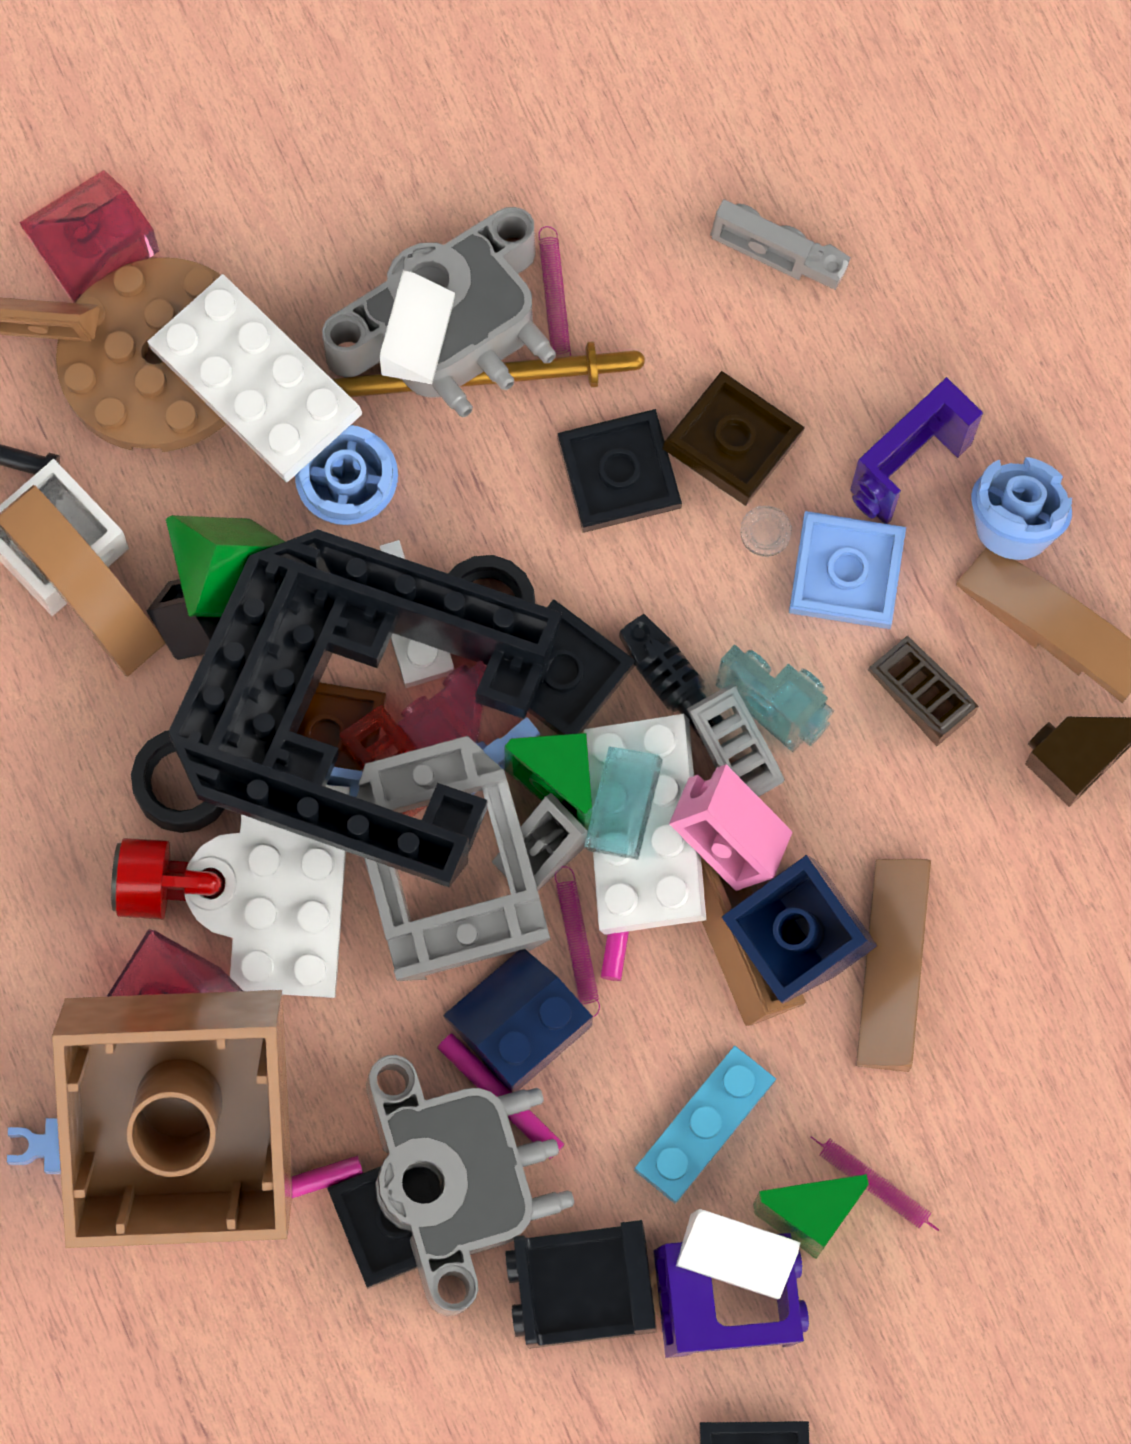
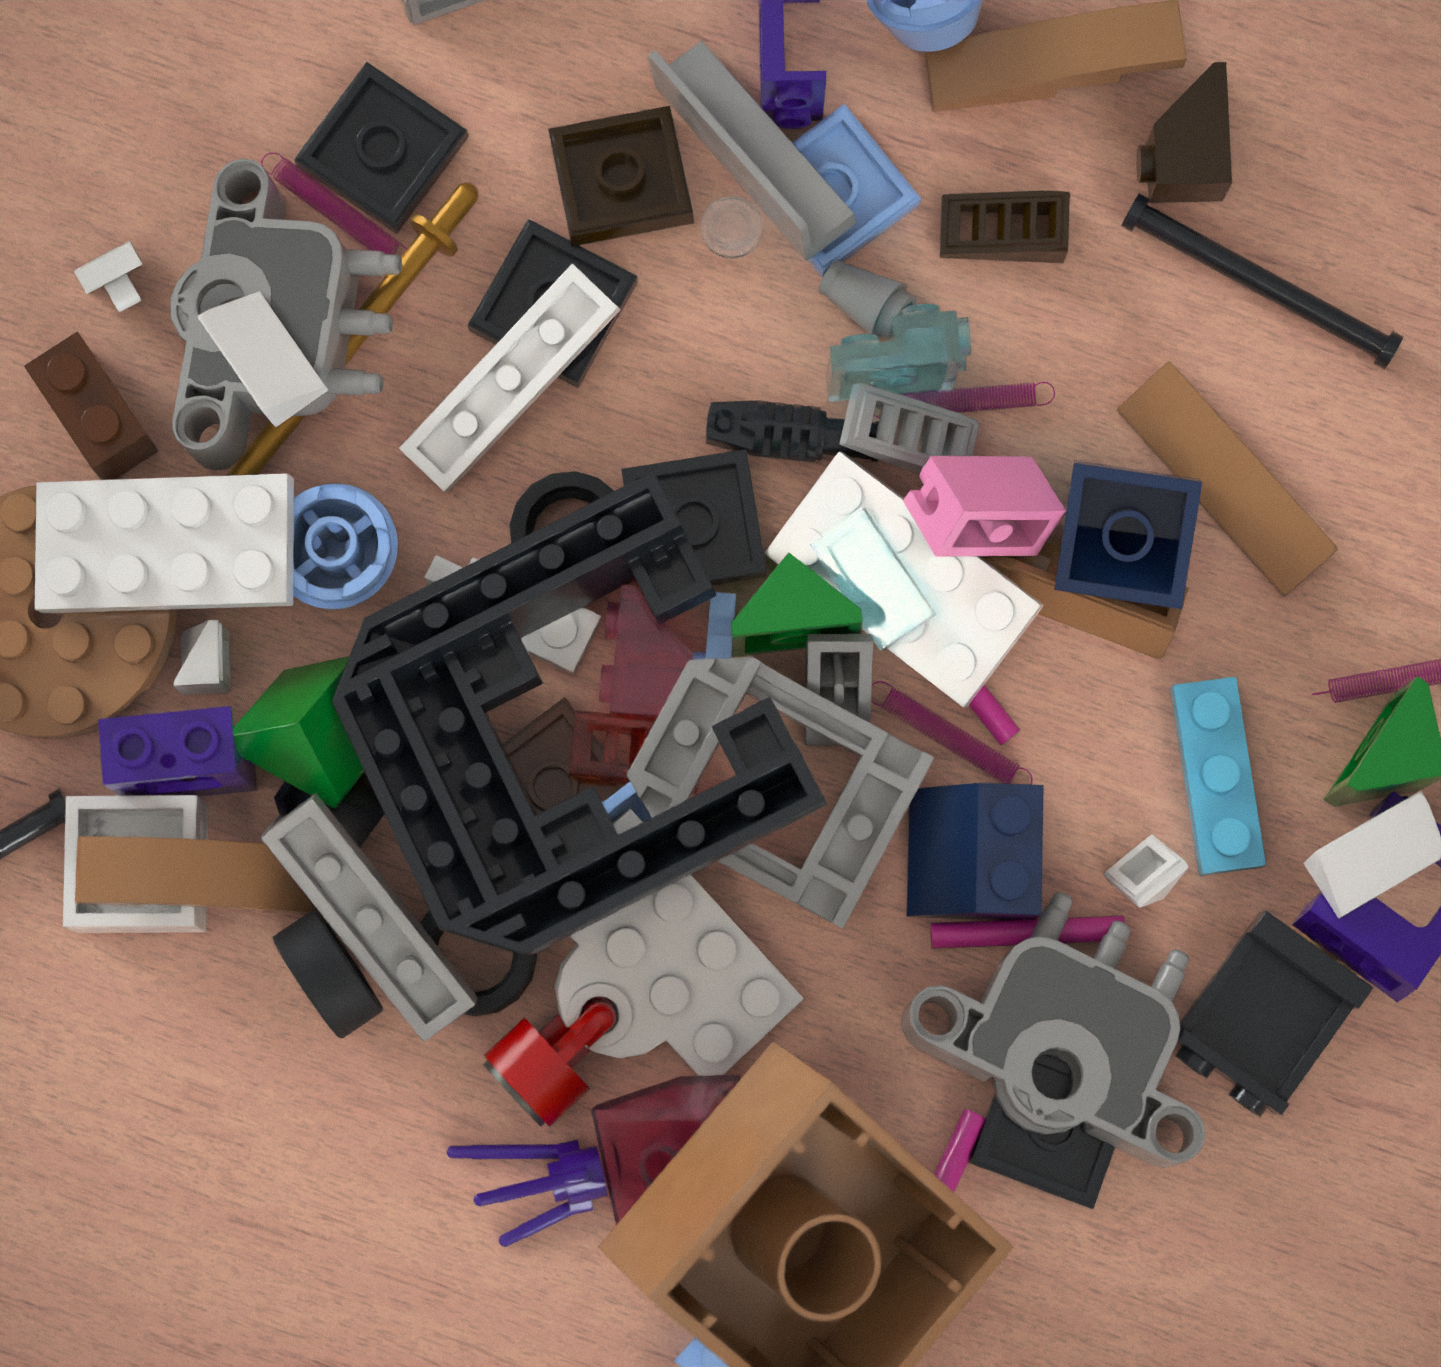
camera: 45 degrees left, 5 degrees up
none -> reddish brown brick [24,331,158,480]
none -> white tile [74,241,142,313]
none -> dark purple window [98,706,257,797]
none -> white slope [173,620,231,695]
none -> light grey panel [260,793,478,1042]
none -> black tyre [273,909,383,1039]
none -> black tile [294,62,469,234]
none -> white plate [399,264,621,493]
none -> dark purple plant [447,1140,608,1247]
none -> light grey panel [647,41,856,261]
none -> light grey cone [819,260,916,341]
none -> dark pink piece [874,382,1055,418]
none -> white slope [1103,834,1189,908]
none -> black bar [1121,193,1403,370]

